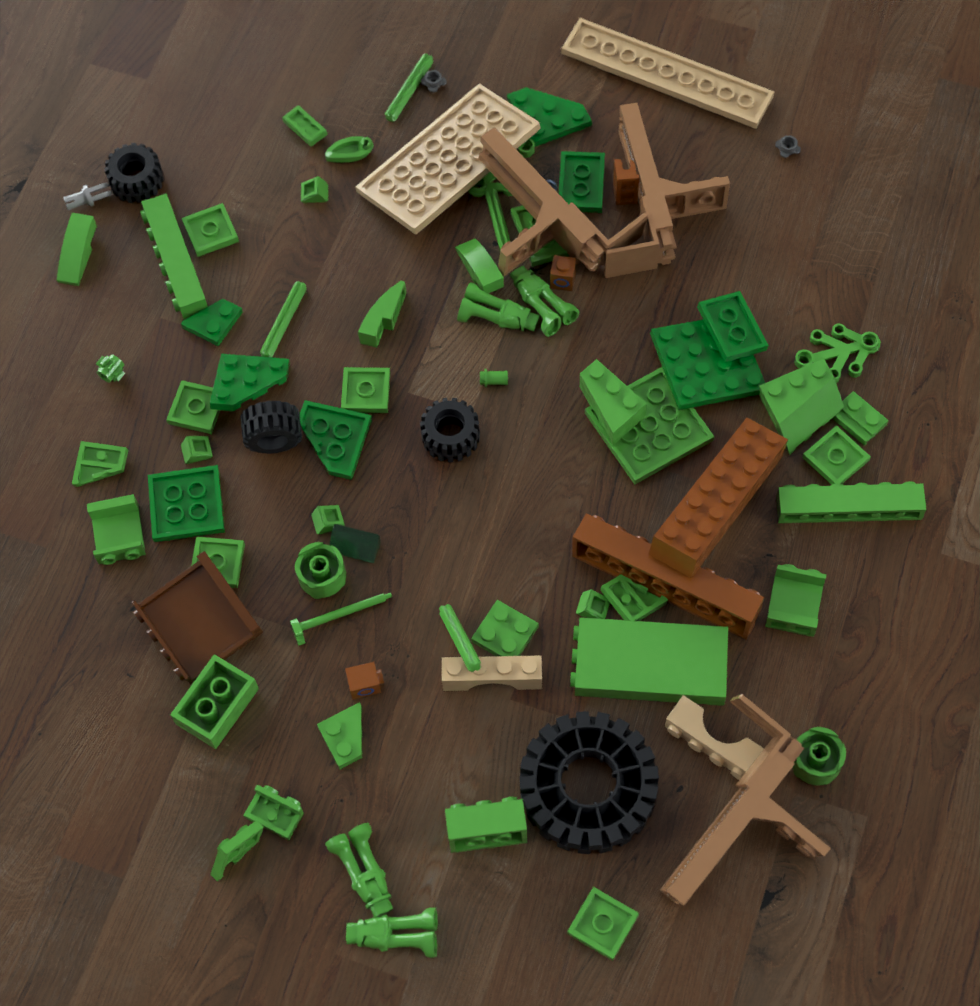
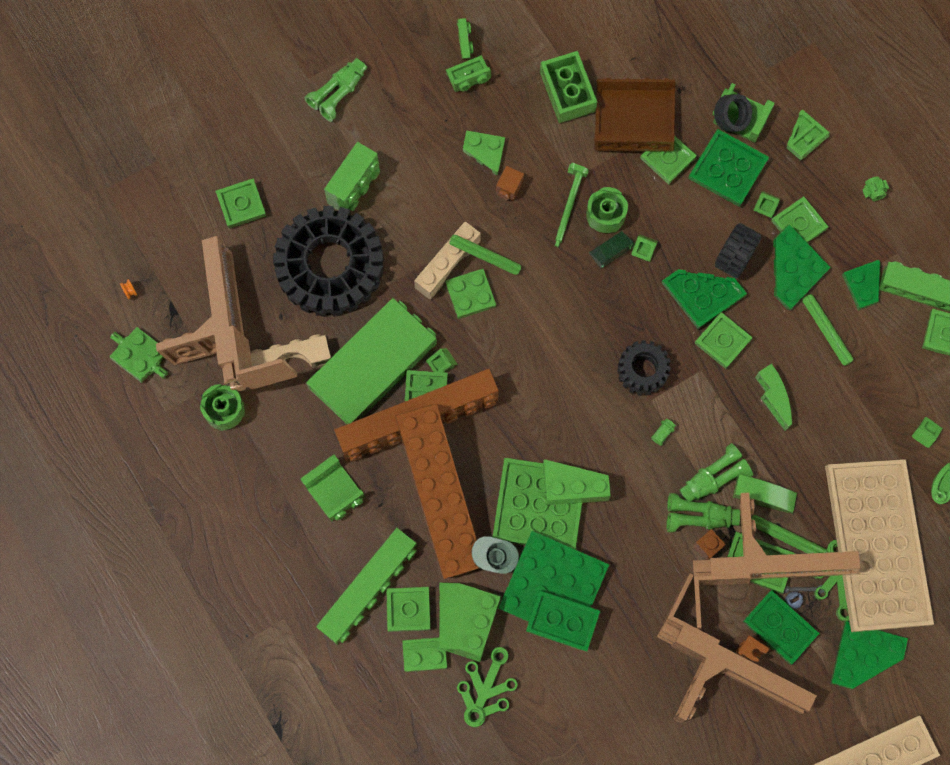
camera: 125 degrees right, 10 degrees up
bright green piece [325,823,393,918] -> none
none -> bright green plate [110,327,169,383]
none -> orange bush [120,279,137,300]
none -> sand green piece [472,536,518,574]
none -> black tyre [714,94,752,132]

